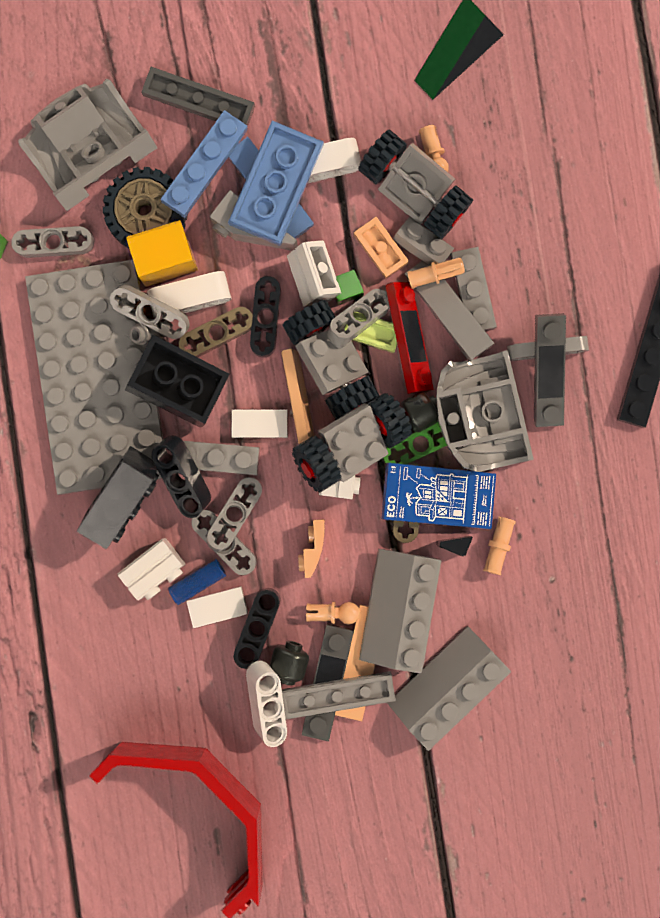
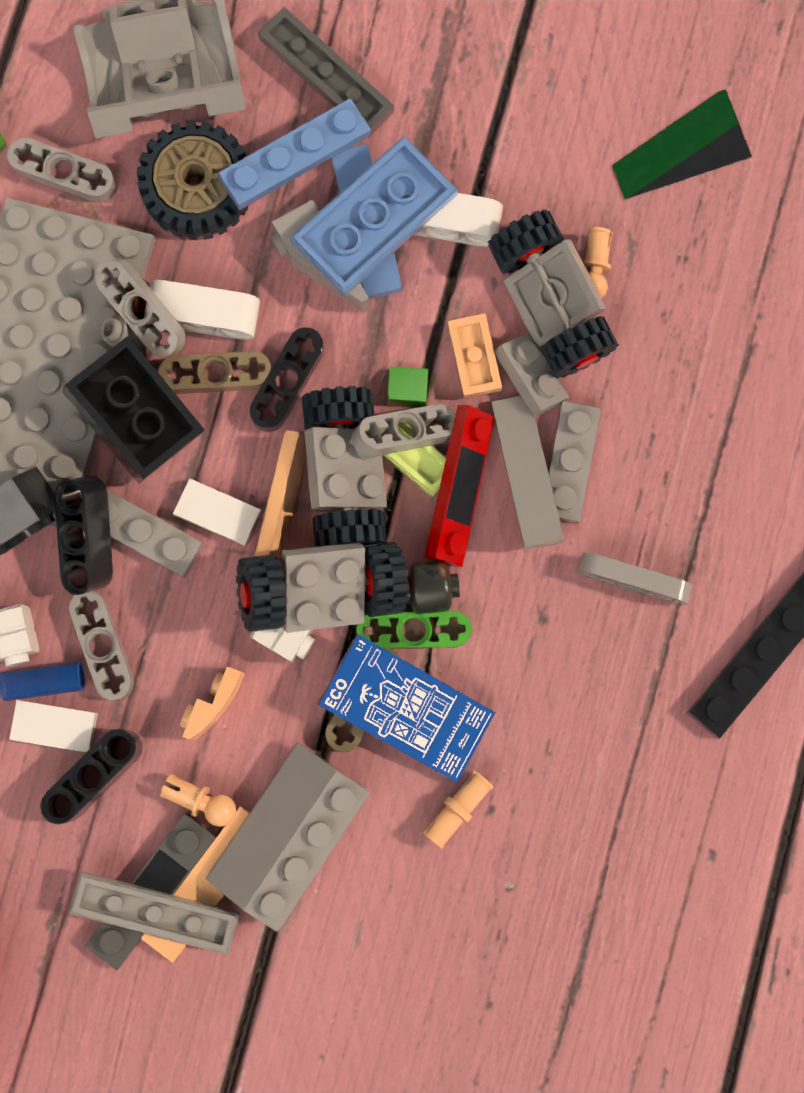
camera: 20 degrees right, 5 degrees down
yellow slope [126,220,198,287] -> none
light grey beam [206,477,262,552] -> none
white beam [246,661,287,747] -> none
pearl dark grey head [269,641,309,685] -> none
white brick [287,241,341,307] -> none
light grey slope [387,626,511,751] -> none
light nougat axle [408,257,465,289] -> none
light grey piece [436,350,534,472] -> none
black slope [436,536,473,557] -> none
dark grey plate [534,313,566,427] -> none

